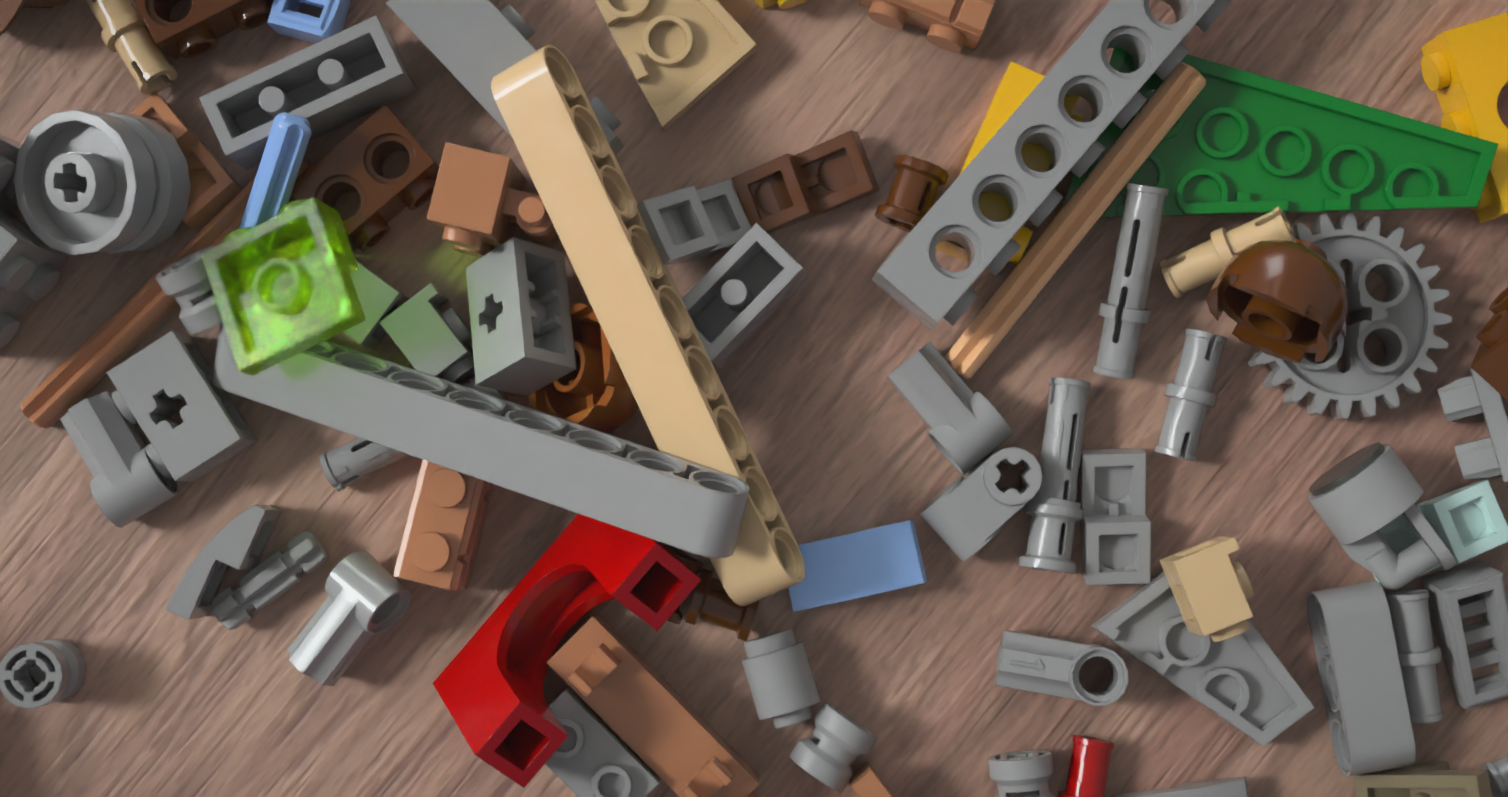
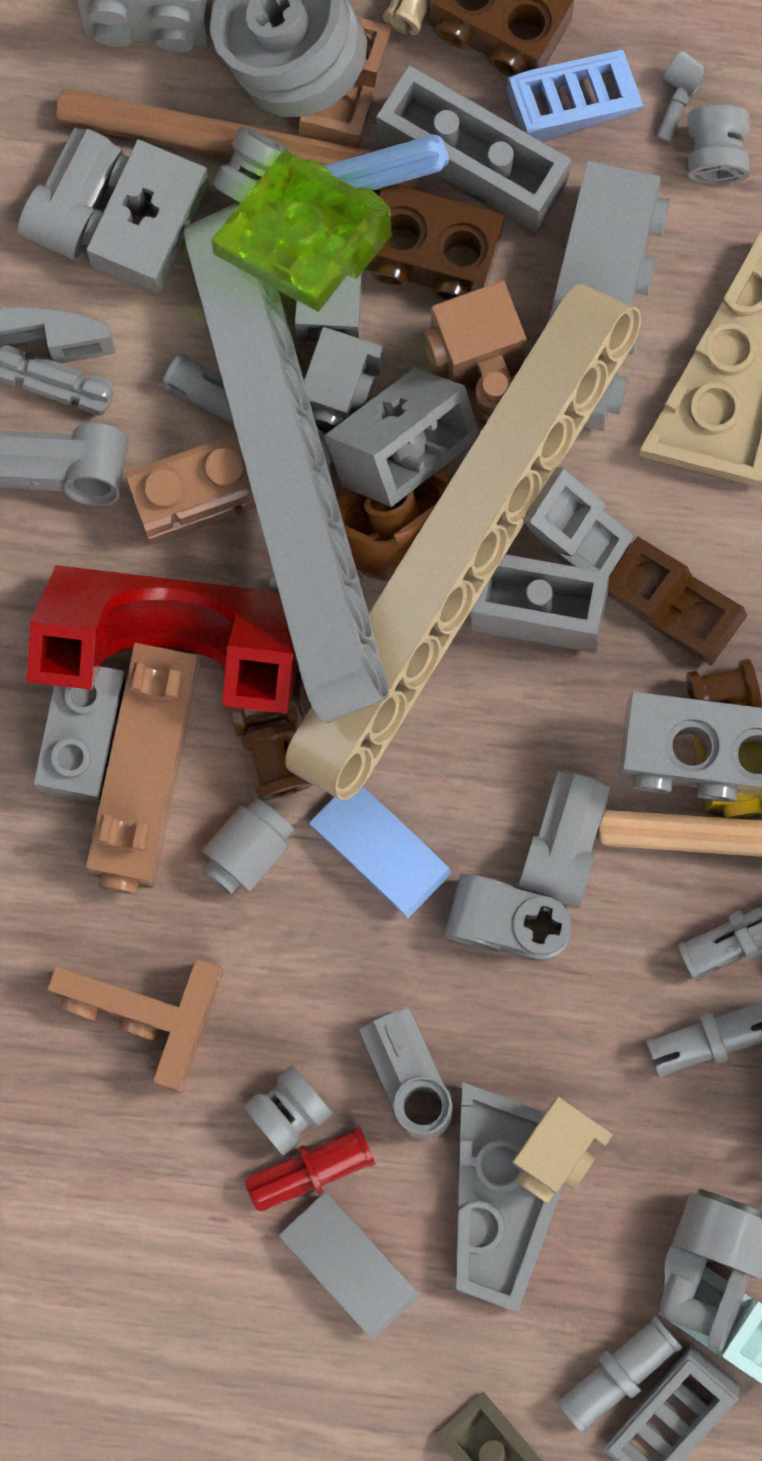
camera: 55 degrees right, 5 degrees down
light grey wheel [789,702,878,793] -> none
light grey pin [1018,377,1091,574] -> none
light grey slope [1078,448,1151,585] -> none
light grey beam [1307,581,1416,777] -> none

